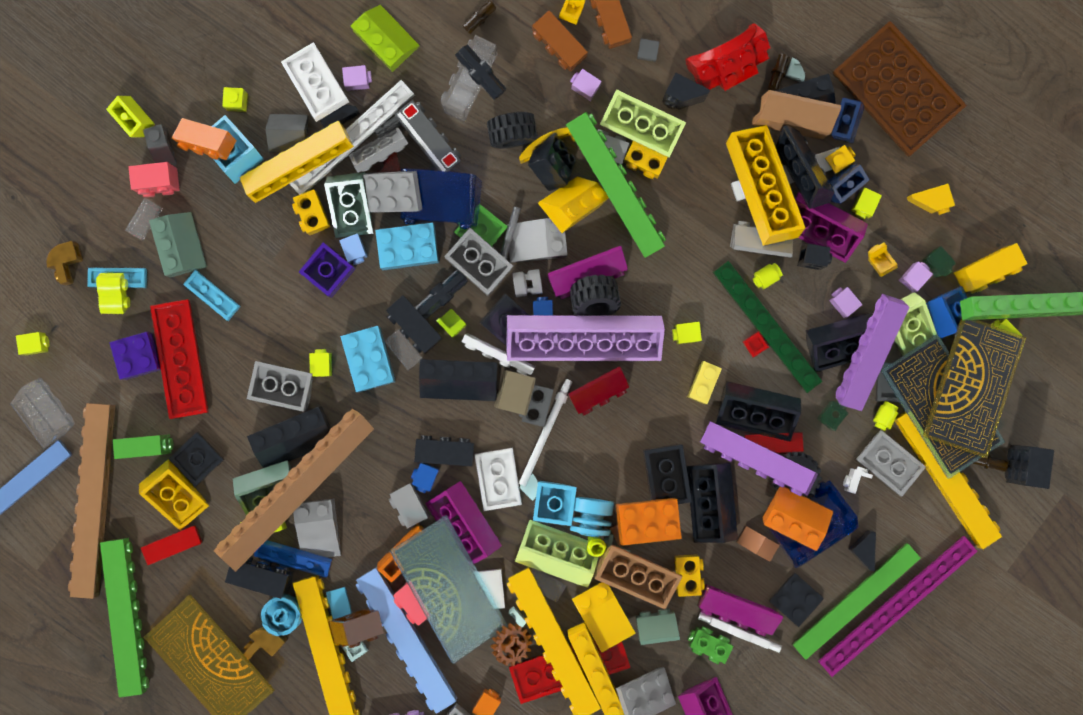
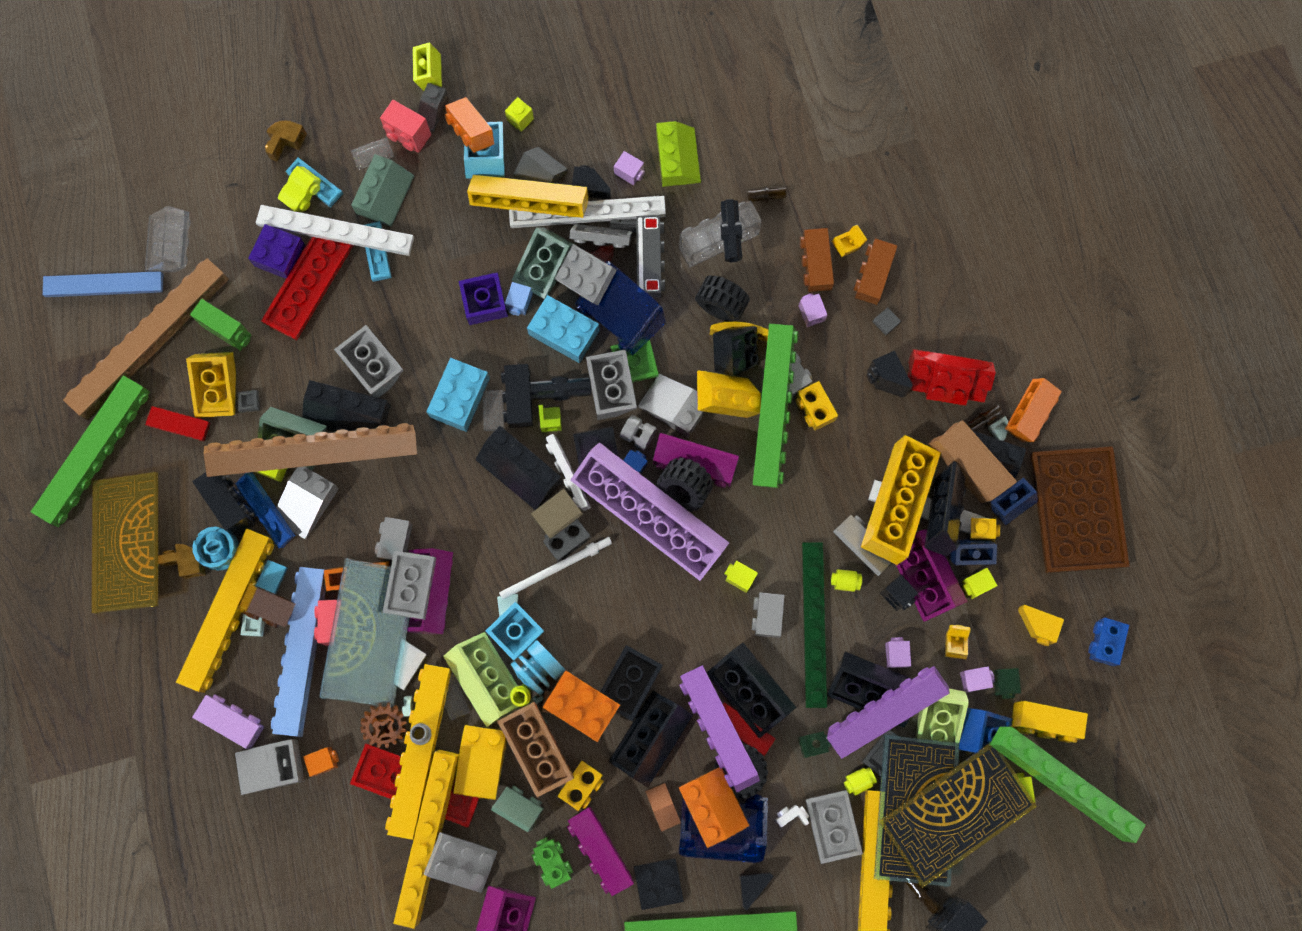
camera: 40 degrees right, 10 degrees down
neon yellow brick [16,332,49,355] -> none
black plate [169,432,225,486] -> none
white tile [281,42,349,122] -> none
yellow brick [292,189,331,235] -> none
neon yellow brick [309,349,332,377] -> none
blue brick [411,463,440,493] -> none
black brick [414,435,475,466] -> none
white tile [475,448,522,511] -> none
flat silver bar [500,206,521,259] -> none
dark red slope [568,366,629,416] -> none
yellowish green slope [600,89,686,158] -> none
light yellow brick [687,361,722,404] -> none
white piece [698,612,782,653] -> none
red tile [742,331,769,358] -> none
none -> dark grey tile [237,390,260,413]
none -> white plate [256,205,414,256]
none -> light grey plate [382,551,436,620]
none -> light grey piece [410,723,432,745]
none -> light grey brick [751,592,784,638]
none -> orange brick [1005,378,1062,442]
none -> blue brick [1088,618,1129,666]

